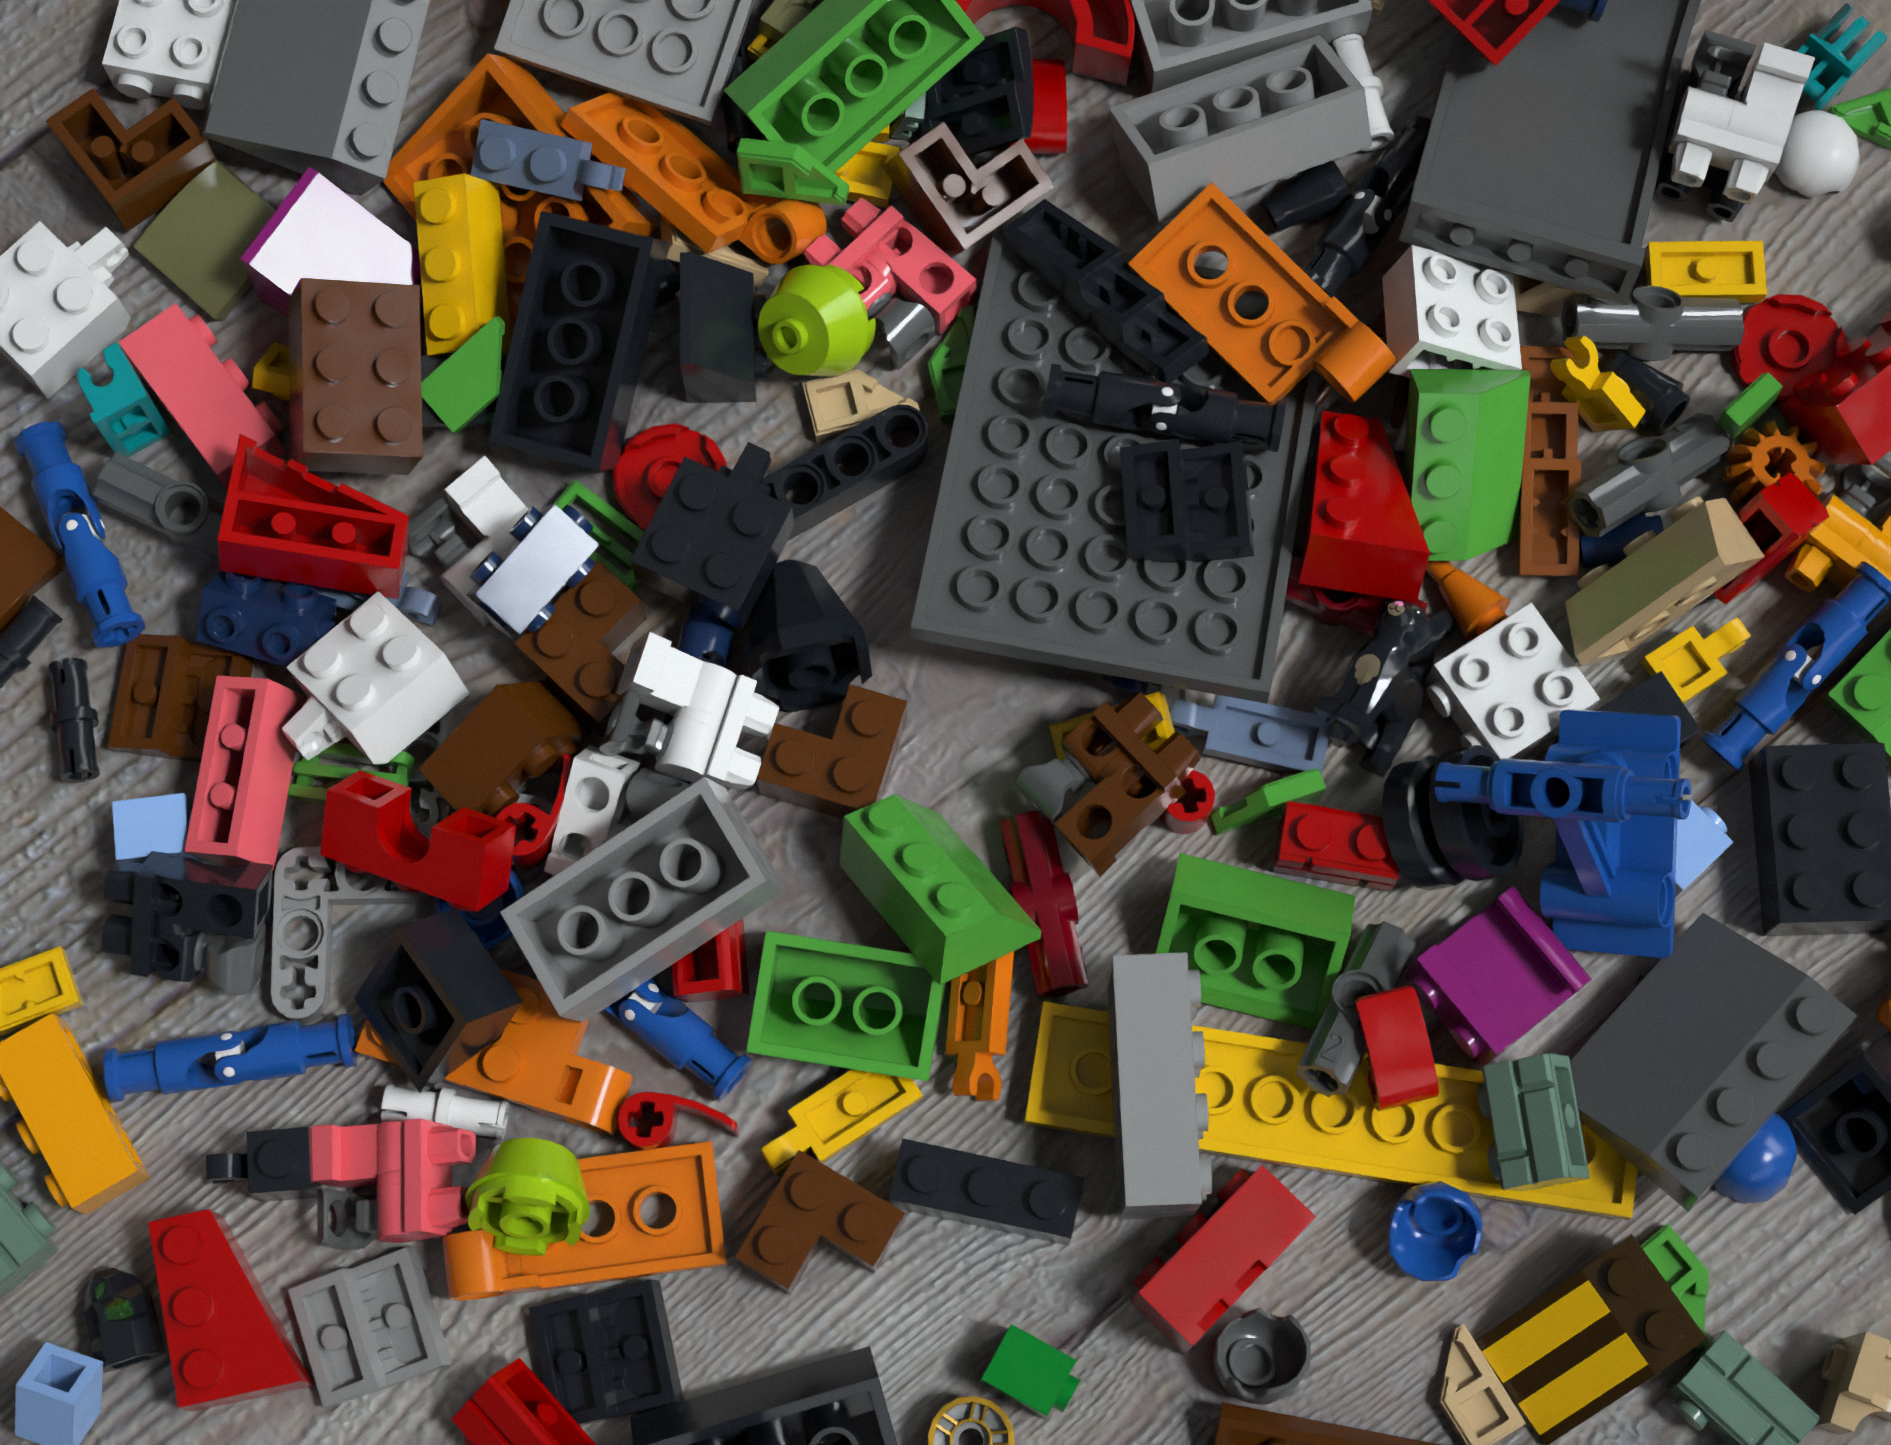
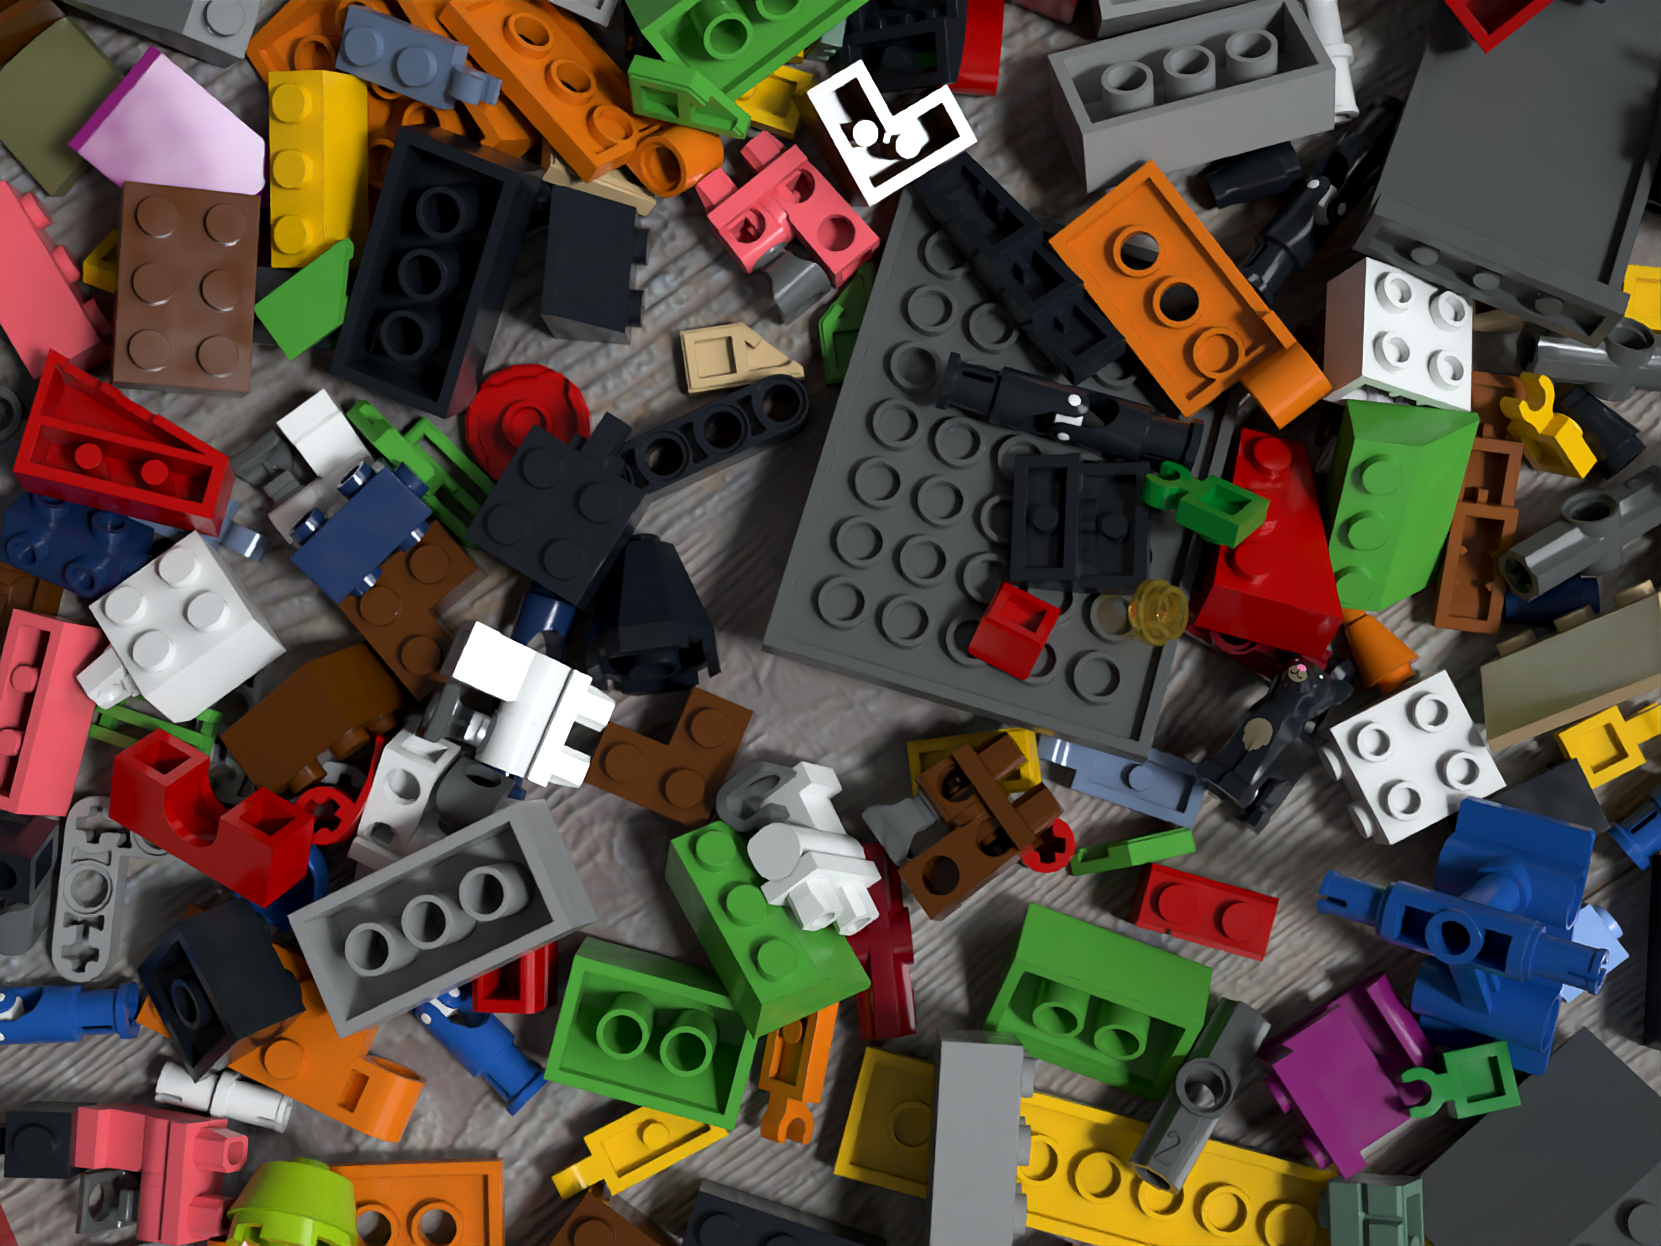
camera: 10 degrees right, 10 degrees up
red panel [618,1092,739,1151] -> none
lime cone [758,265,876,377] -> none
red panel [1355,985,1439,1112] -> none
black wheel [1381,745,1524,891] -> none
none -> bright green tile [345,399,446,497]
none -> white hips [716,760,881,936]
none -> red slope [968,581,1062,680]
none -> clear yellow plate [1128,579,1189,646]
none -> green plate [1140,461,1270,549]
none -> green plate [1394,1039,1521,1119]

